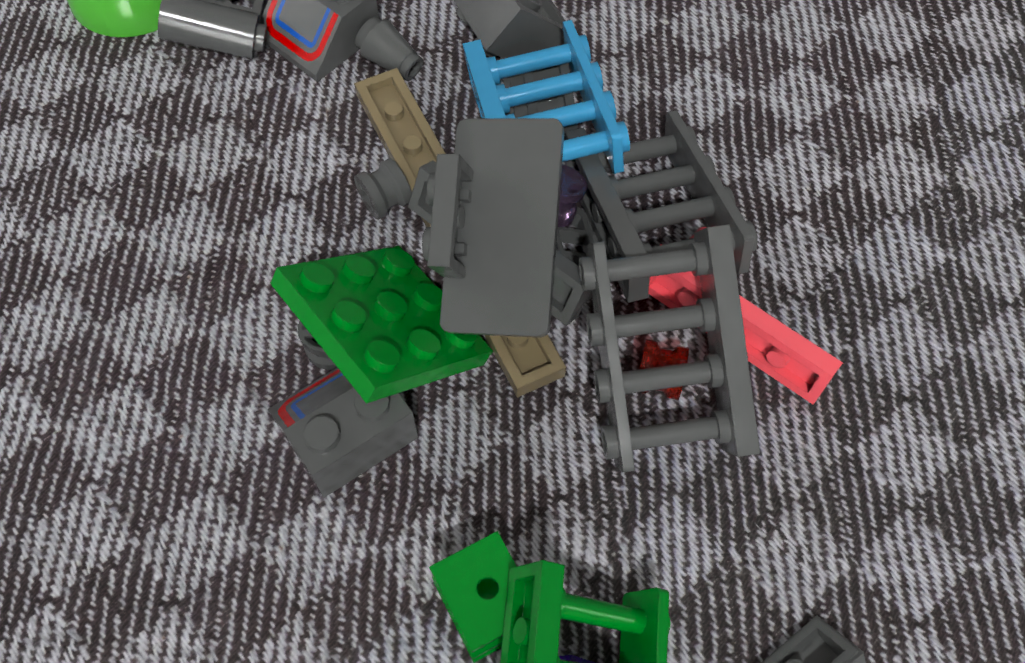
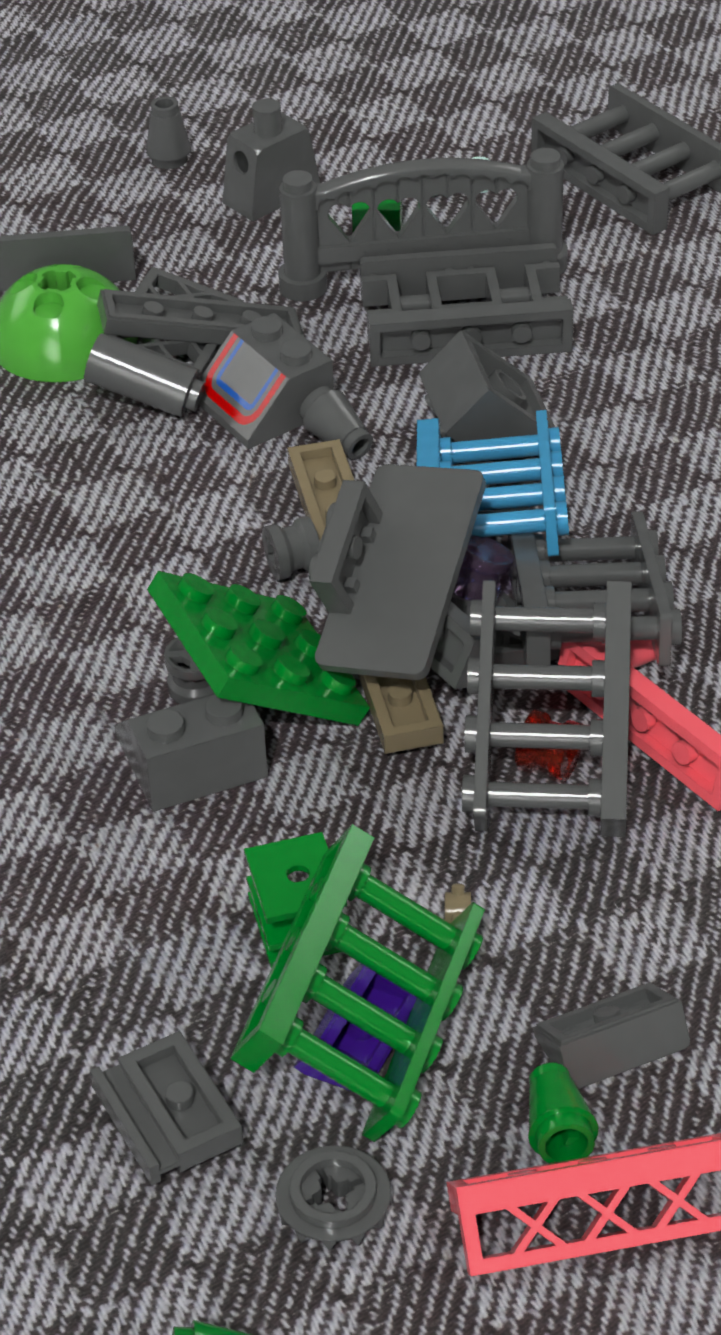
camera: 15 degrees right, 20 degrees down
none -> dark tan piece [445,883,471,923]

